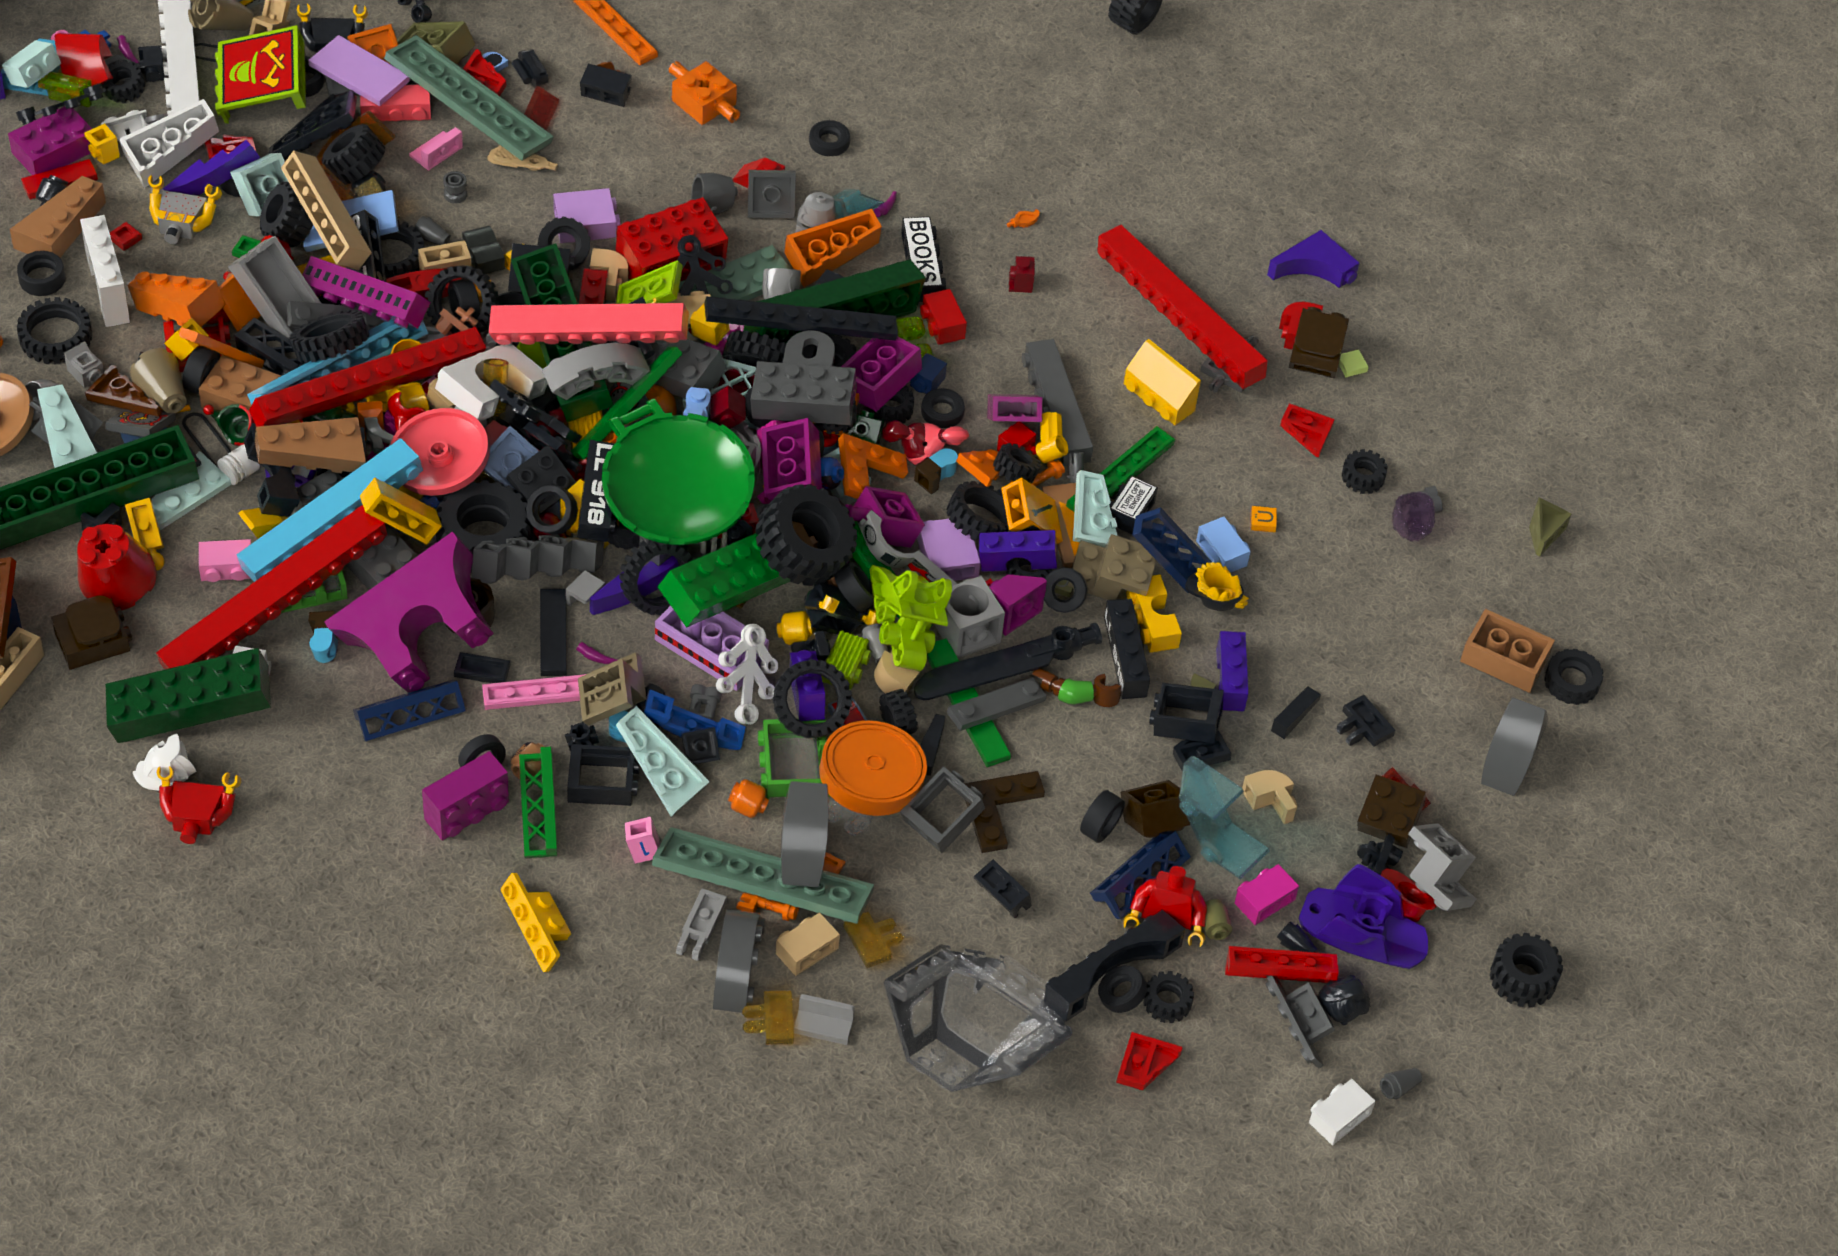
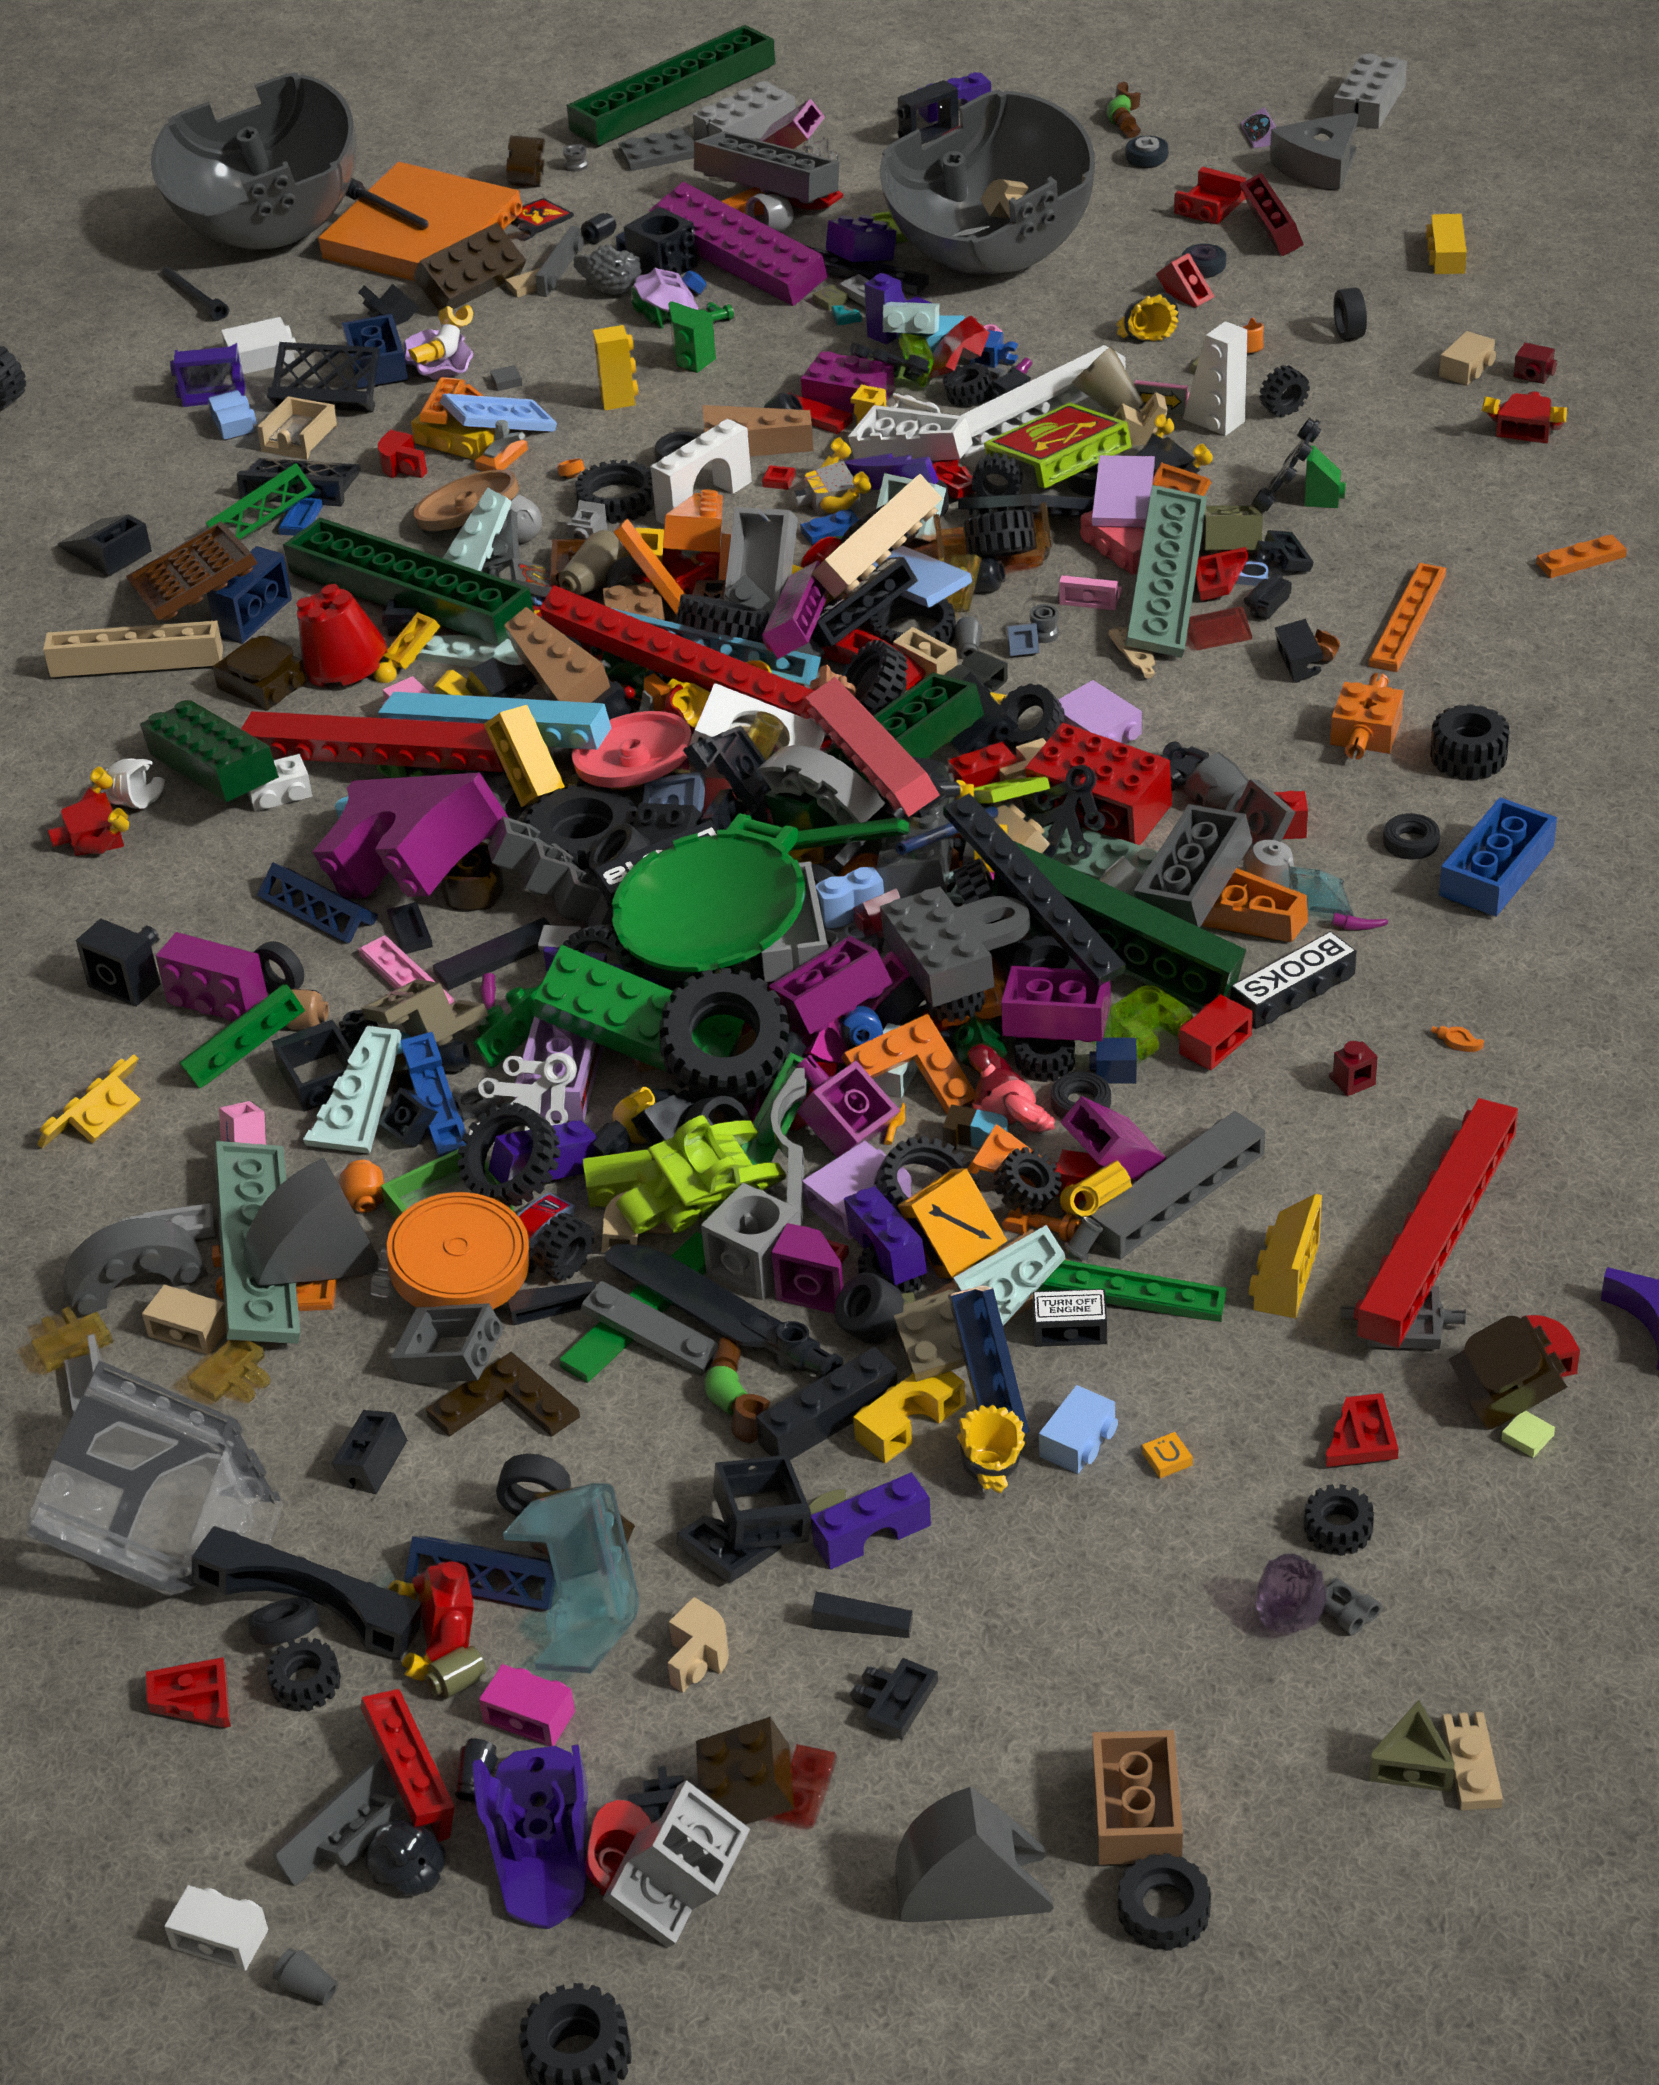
camera: 70 degrees right, 10 degrees down
none -> black brick [76,918,161,1007]
none -> green bracket [474,982,542,1068]
none -> blue plate [800,509,859,546]
none -> dark blue piece [896,806,999,855]
none -> black tyre [971,453,1023,497]
none -> sand blue tile [1006,623,1039,656]
none -> dark grey brick [1134,804,1252,928]
none -> black piece [1160,741,1209,791]
none -> black hinge [1252,530,1314,573]
none -> black tyre [1430,704,1510,780]
none -> blue brick [1439,797,1557,917]
none -> tan hinge [1442,1711,1503,1810]

